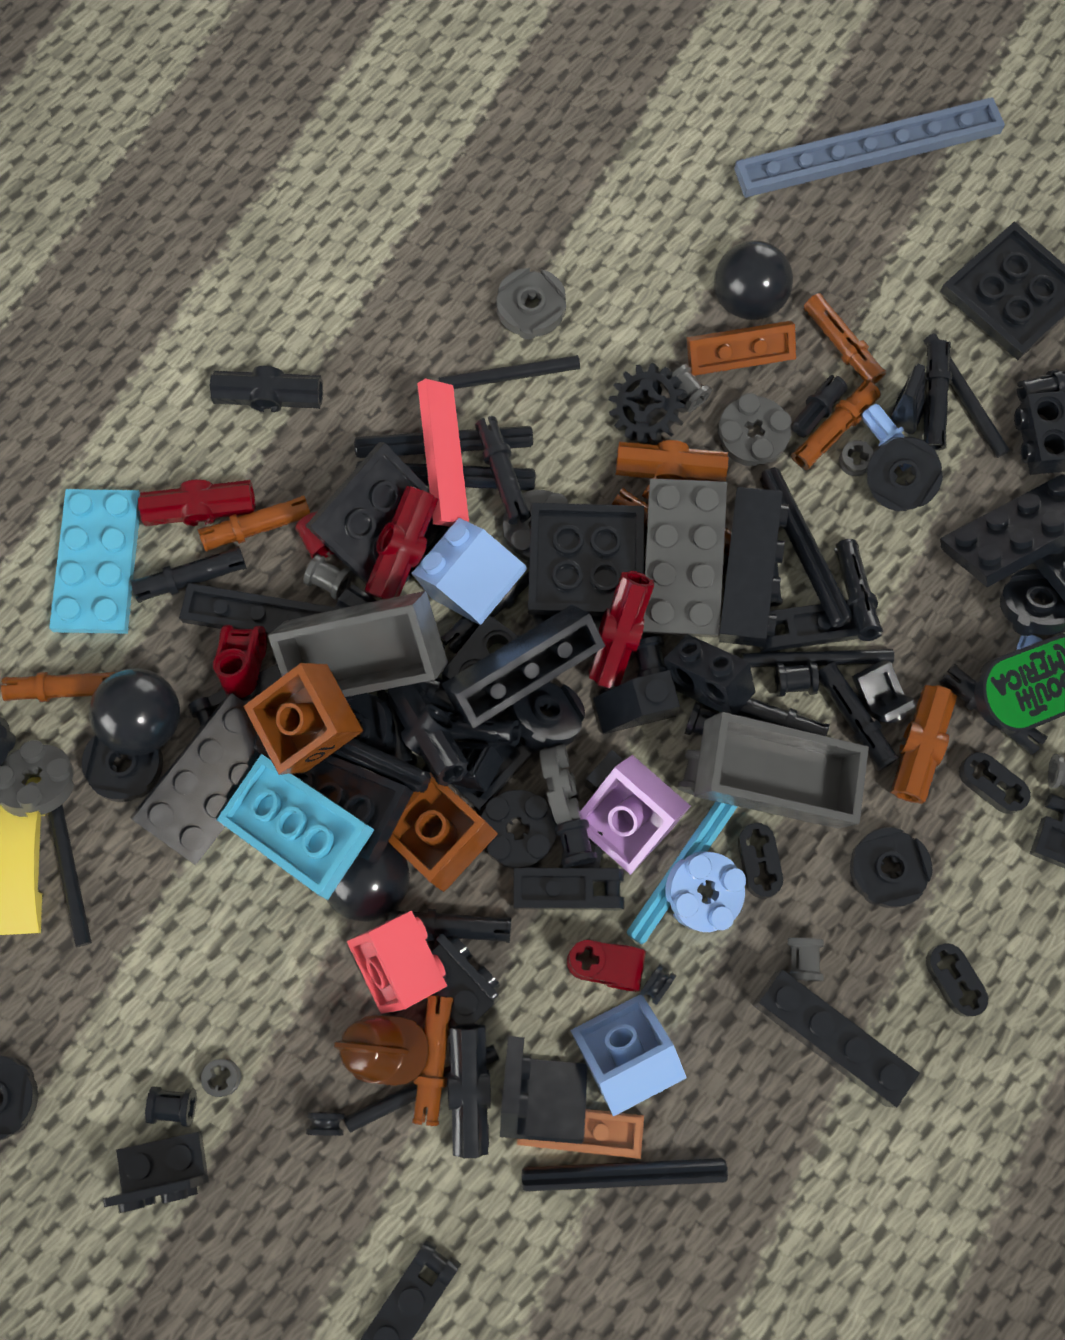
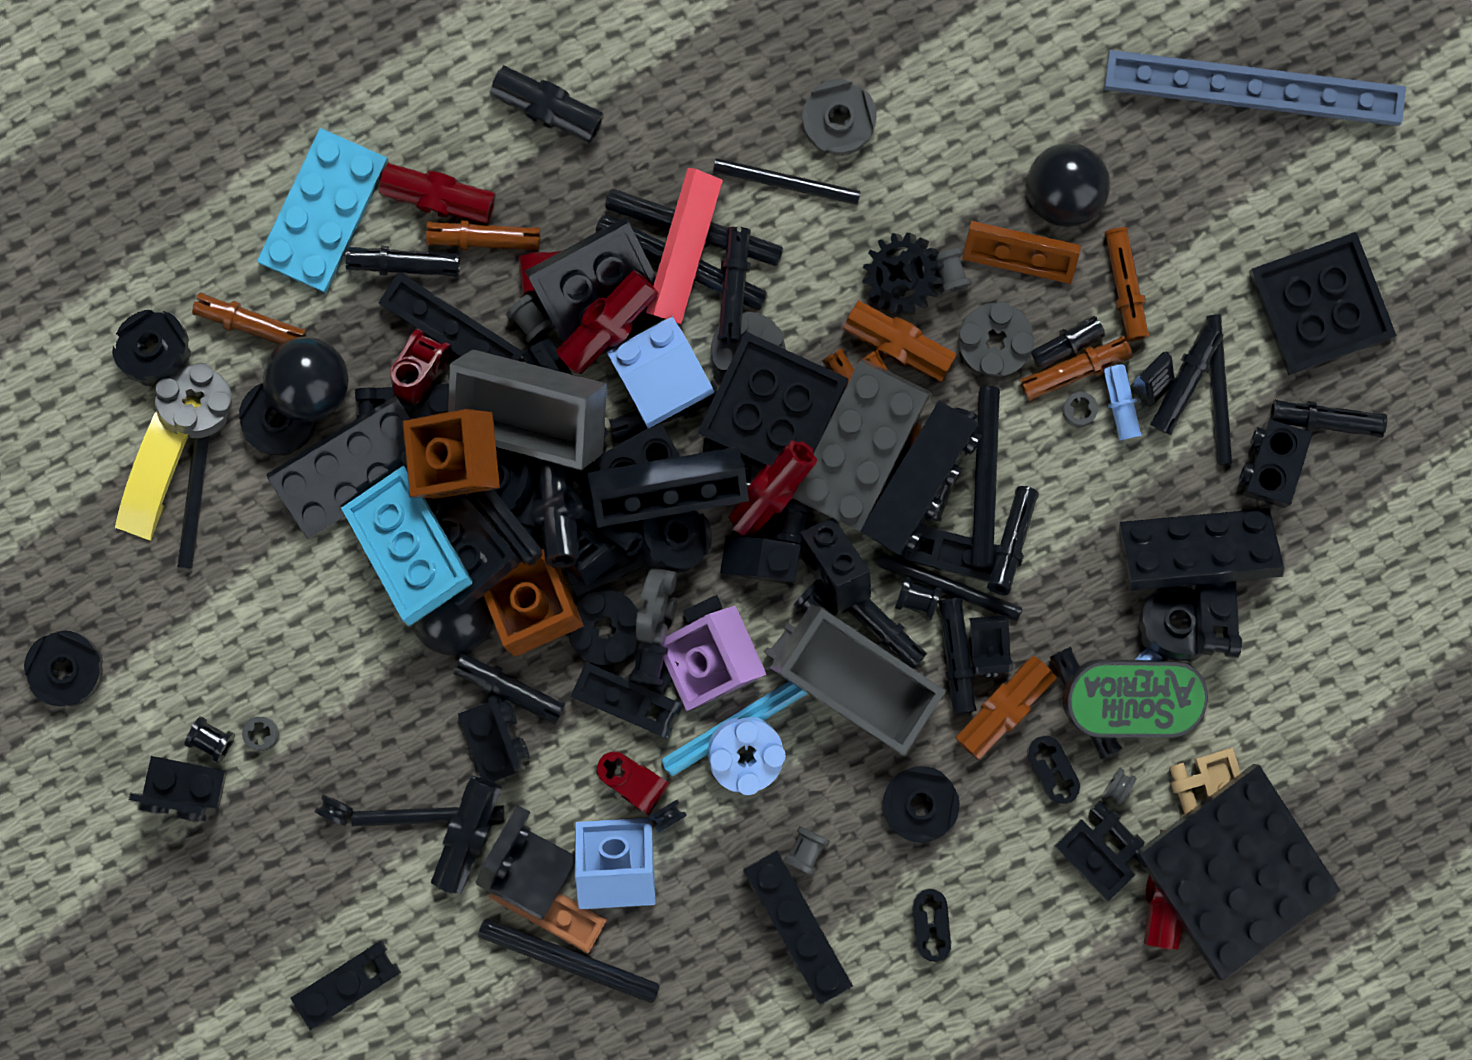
camera: 25 degrees right, 10 degrees up
reddish brown piece [334,1015,429,1086] -> none
coral slope [347,911,447,1014] -> none
dark orange pin [412,995,454,1126] -> none
black beam [738,823,783,899] -> none
black plate [867,436,943,511] -> none

